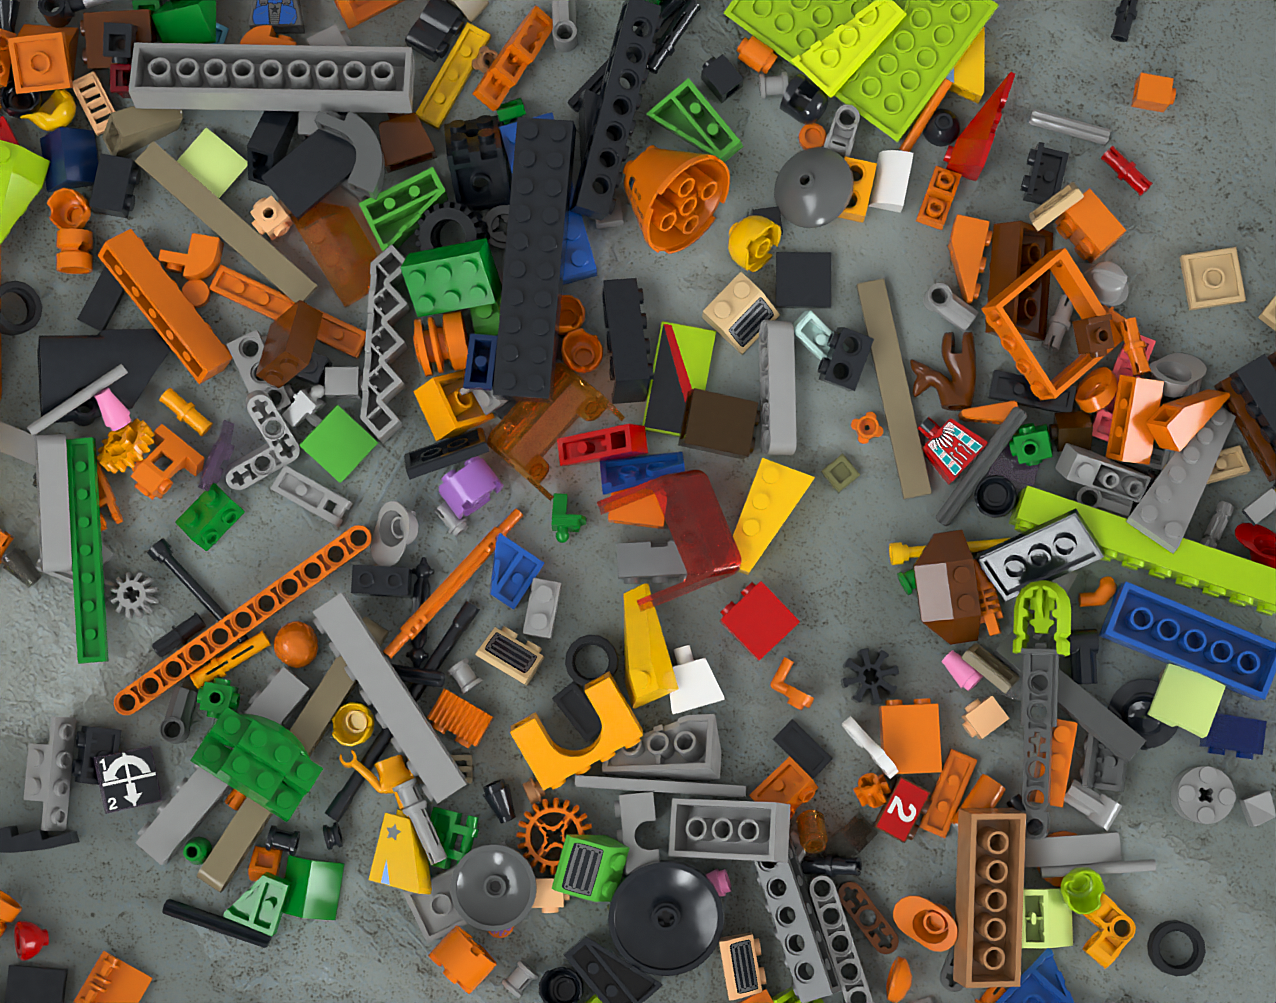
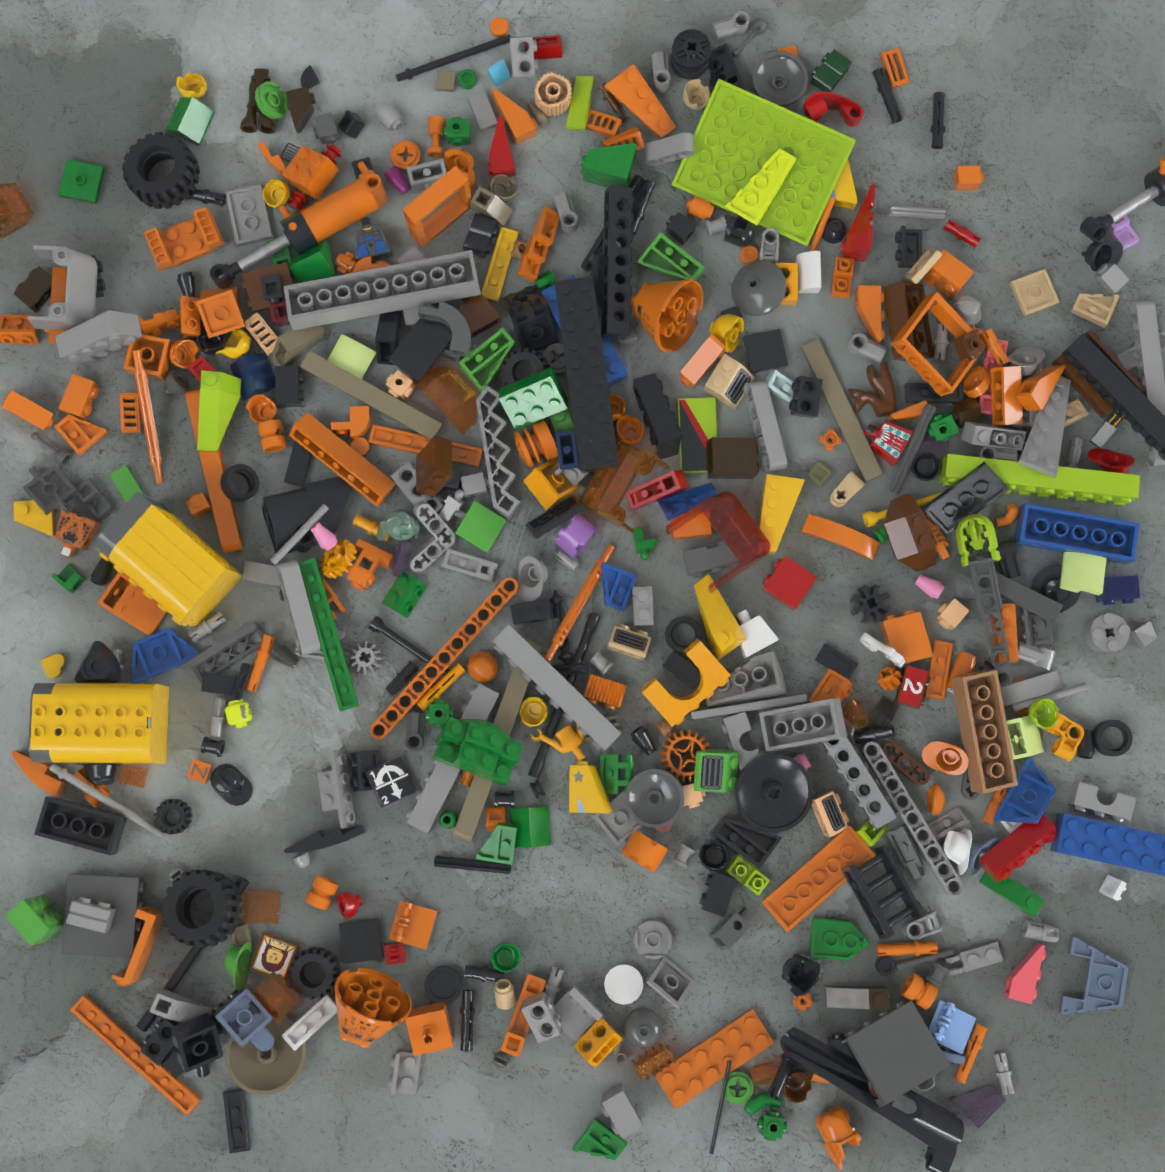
camera: 20 degrees left, 0 degrees up
light grey pin [392,777,447,865] -> none
orange plate [770,657,815,711] -> none
dark tan tile [961,643,1020,694] -> none
none -> orange gear [335,251,357,275]
none -> sand green helmet [377,509,420,541]
none -> orange slope [679,334,726,389]
none -> orange slope [801,514,880,560]
none -> tan piece [830,471,865,507]
none -> black cone [1076,729,1095,759]

